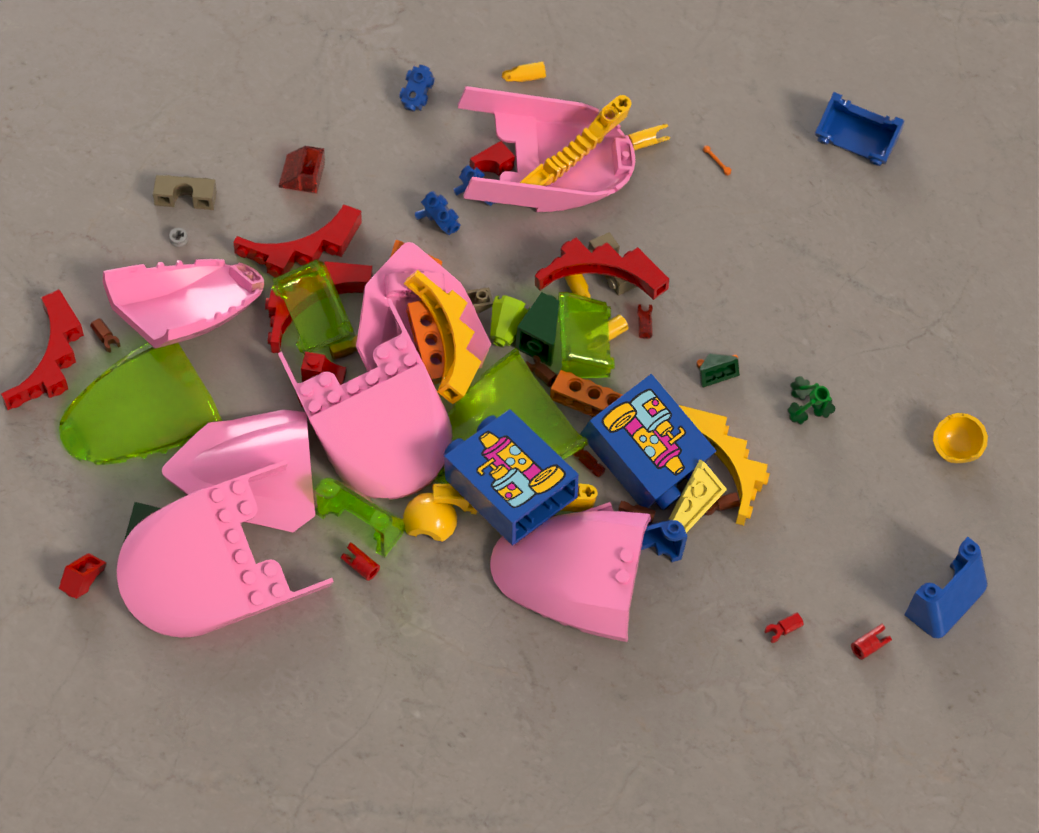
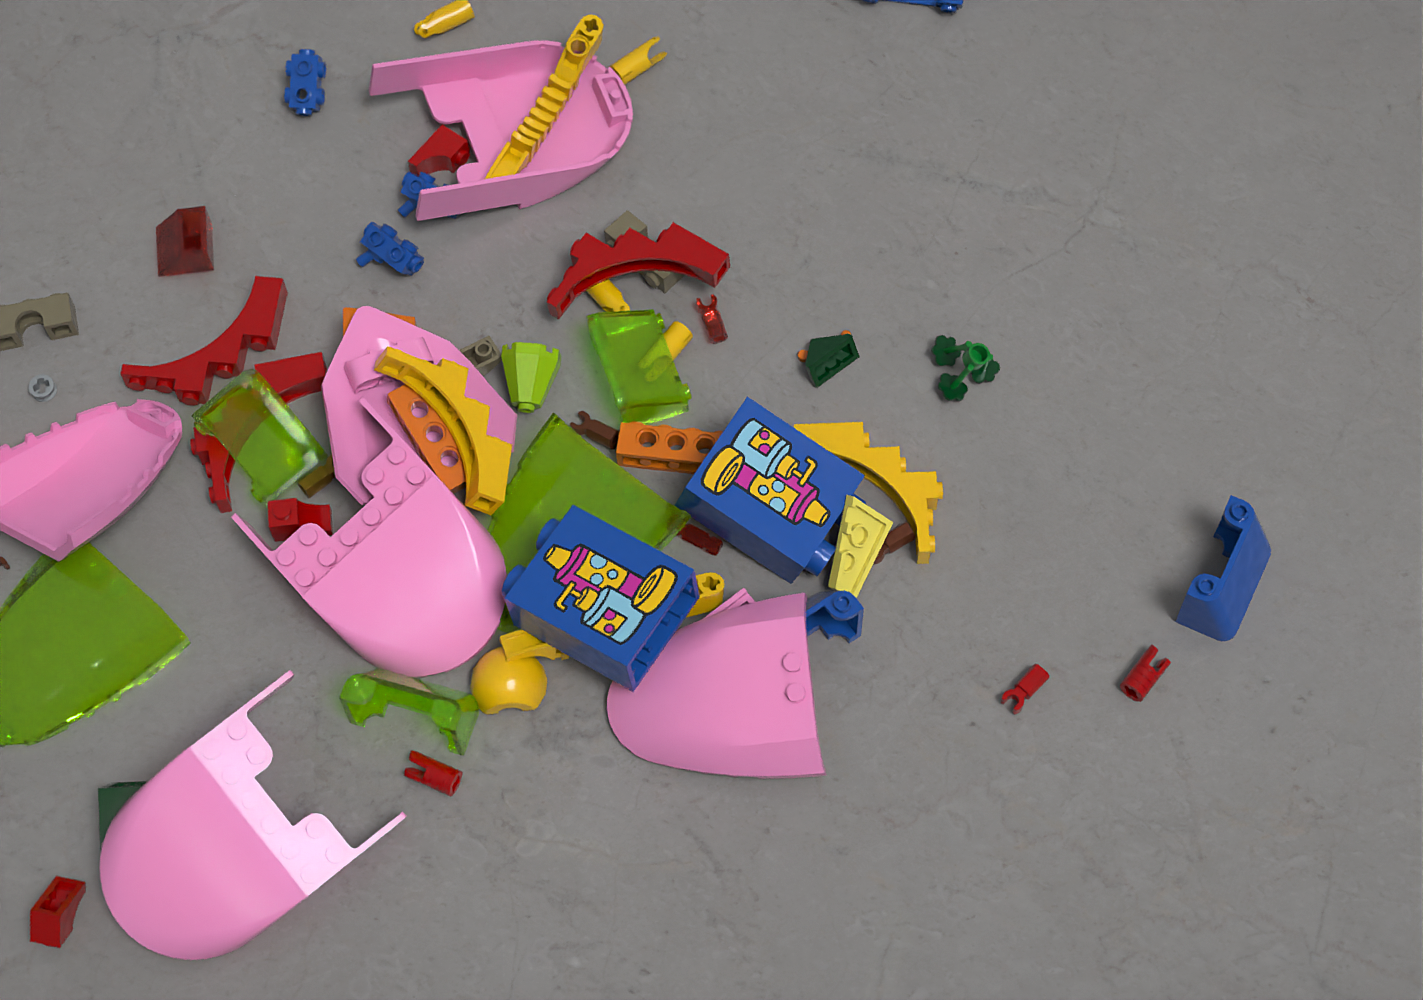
camera: 10 degrees left, 5 degrees up
bright pink windscreen [162,410,315,532] -> none
dark green slope [515,292,559,367] -> none
copper bar [618,501,656,524] -> none
orange hinge [703,145,731,175] -> none
yellow cylinder [933,413,988,463] -> none

